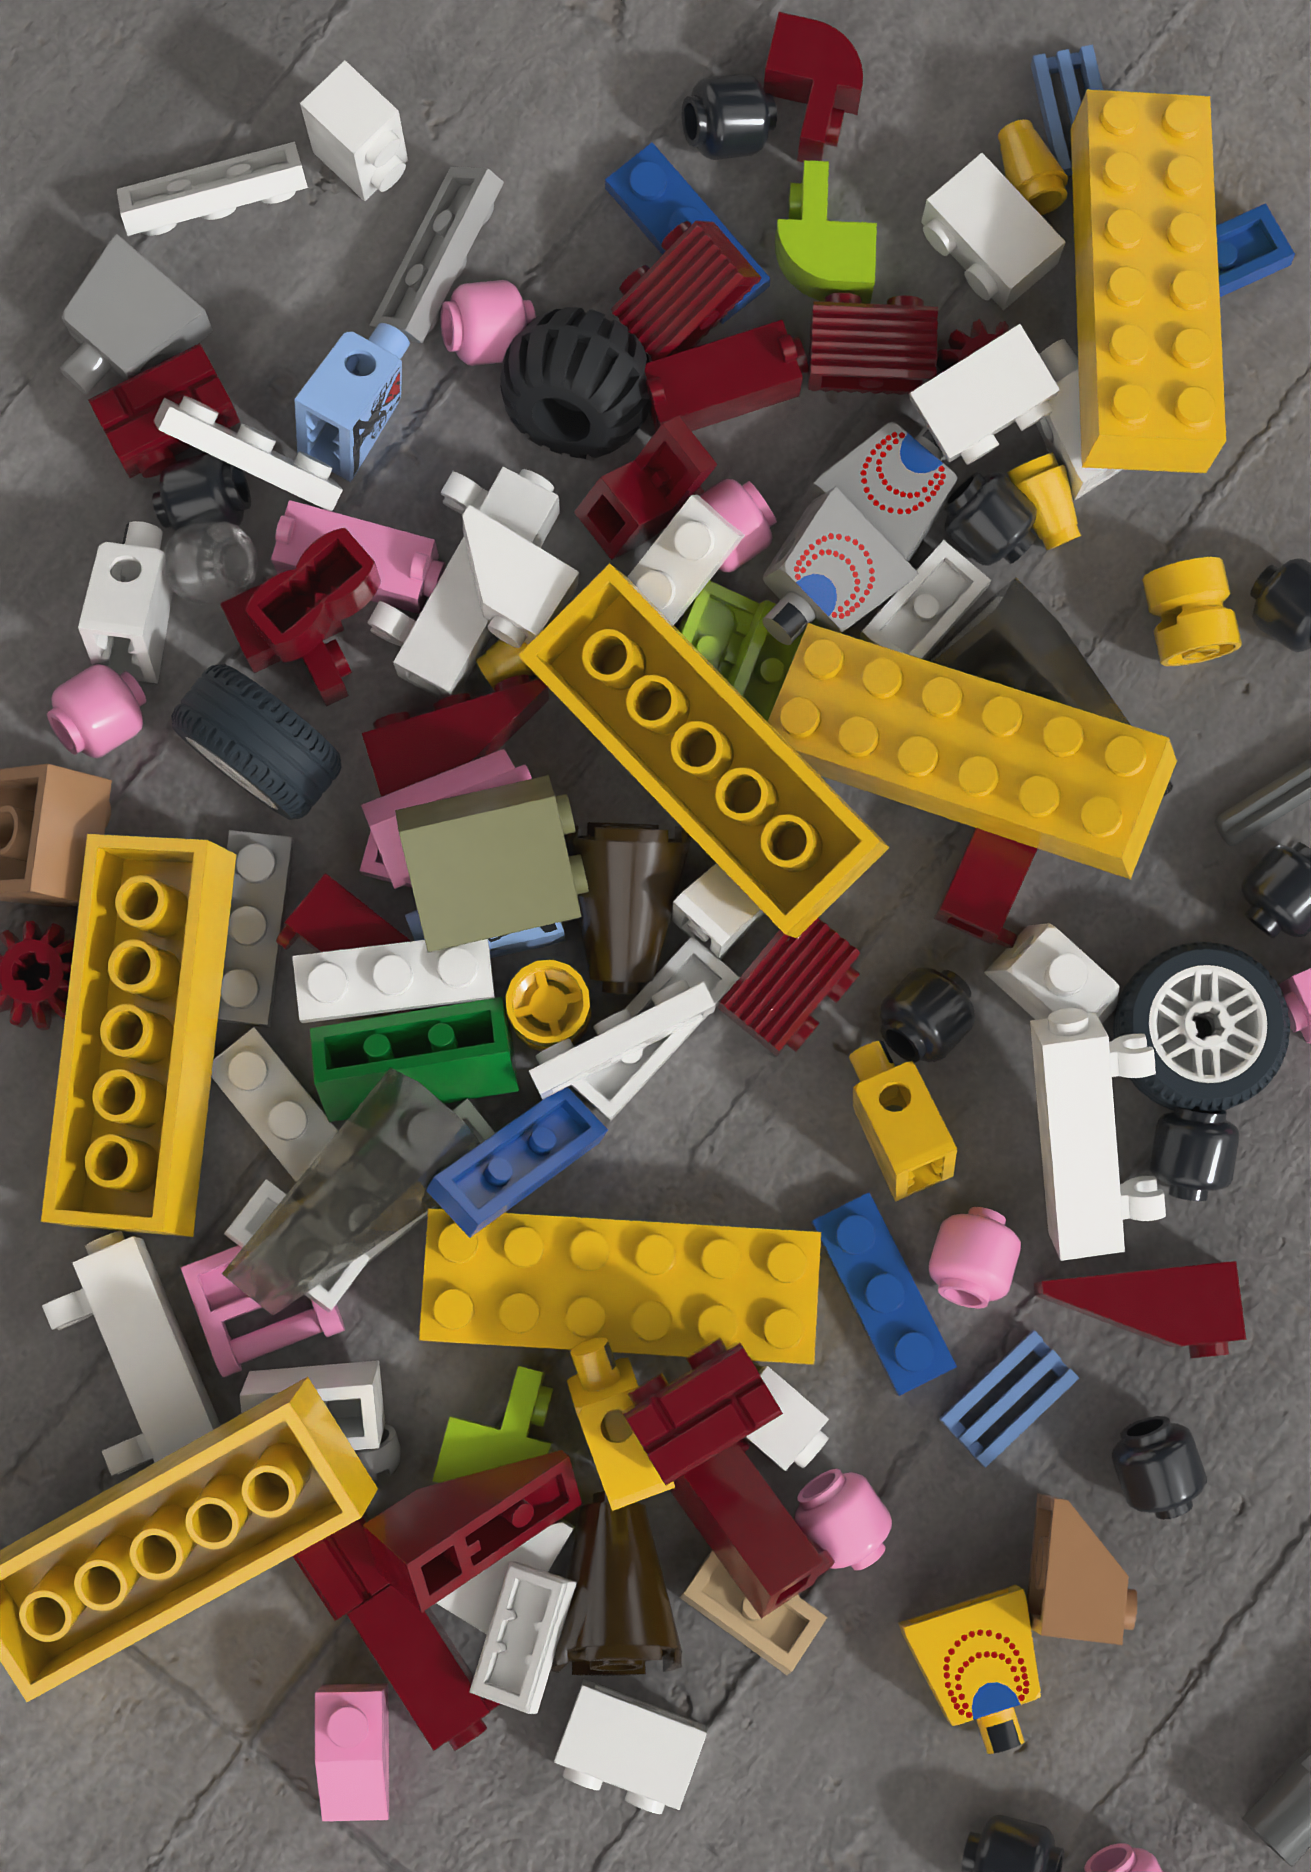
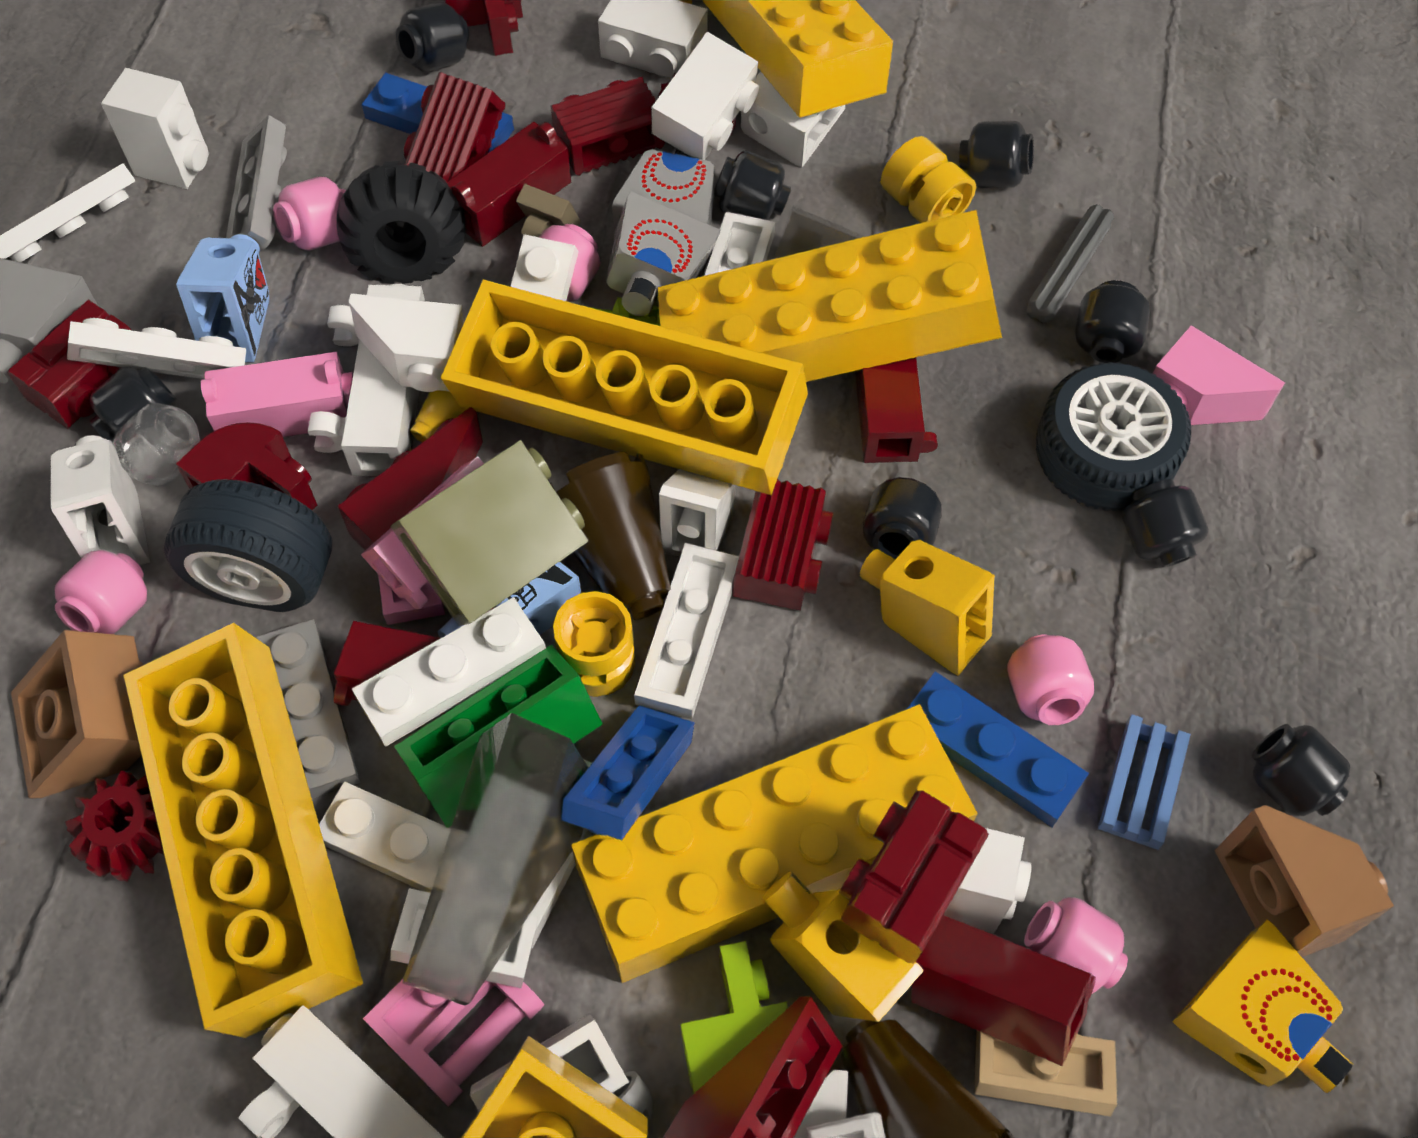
camera: 25 degrees left, 20 degrees down
dark red brick [245,528,381,663] -> none
white plate [529,980,716,1100] -> none
dark red brick [574,416,718,560] -> none
lime brick [774,160,877,304] -> none
white torso [984,923,1119,1023] -> none
yellow cone [1007,452,1081,551] -> none
white brick [1030,1008,1166,1261] -> none
dark red slope [1033,1261,1247,1358] -> none
none -> dark tan tile [516,184,581,237]

